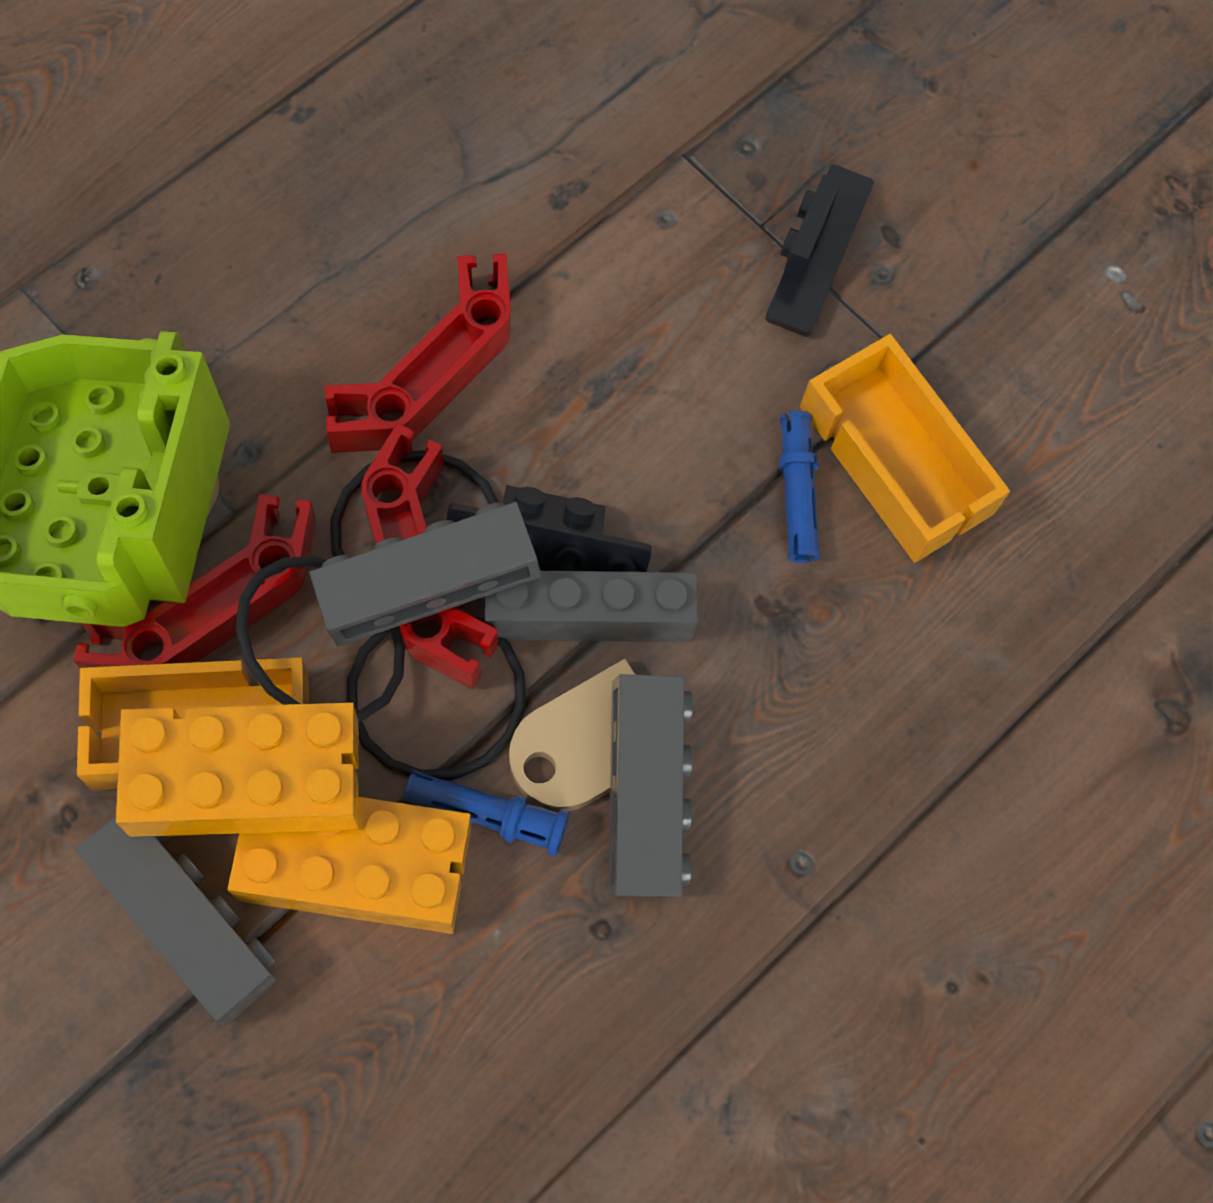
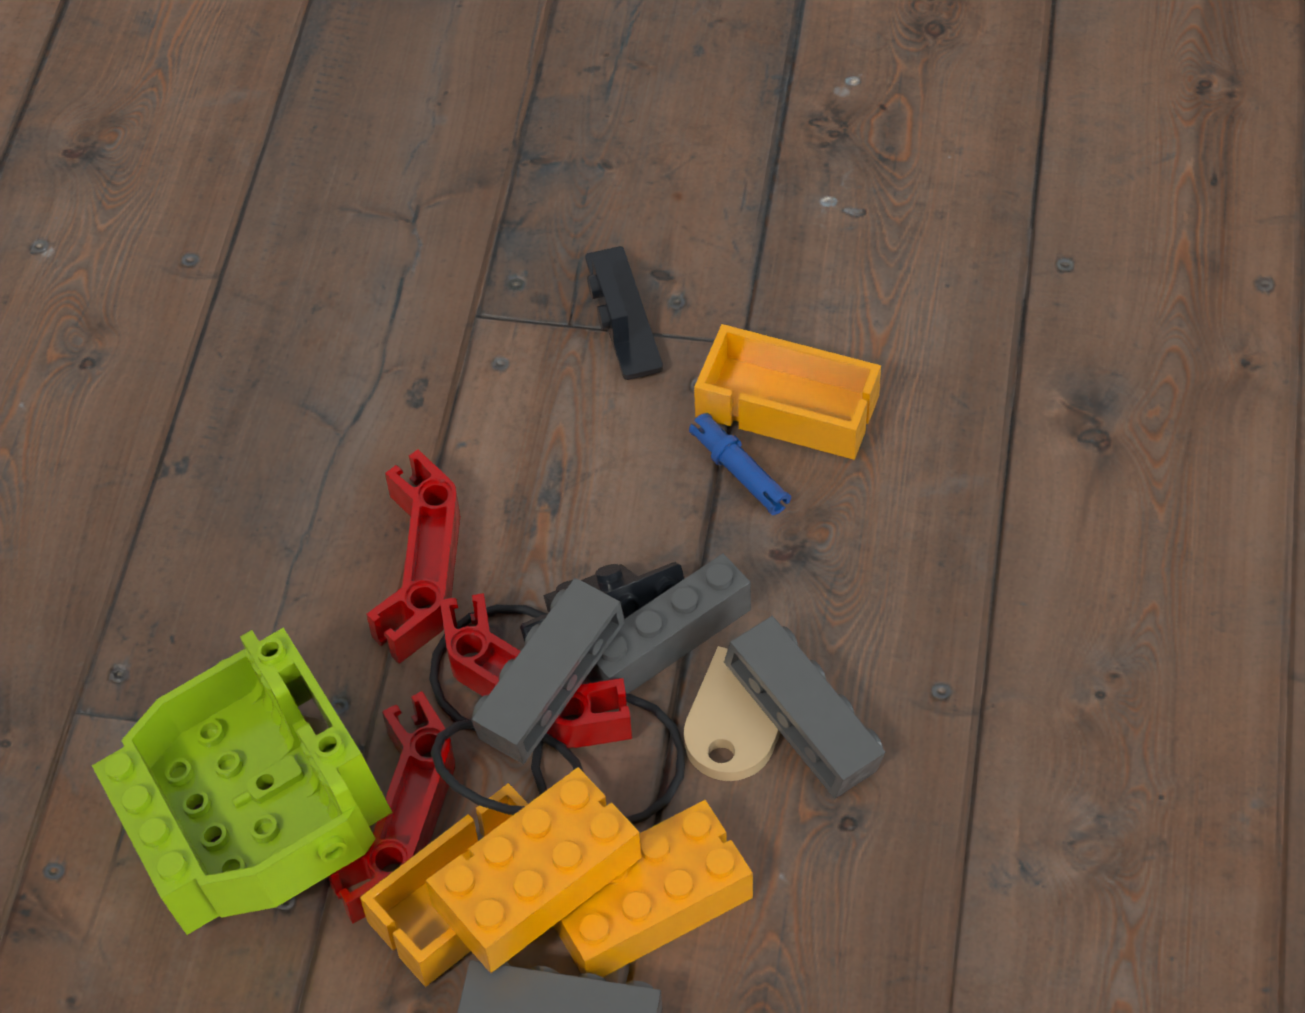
camera: 25 degrees left, 15 degrees down
blue pin [403,770,570,857] -> none

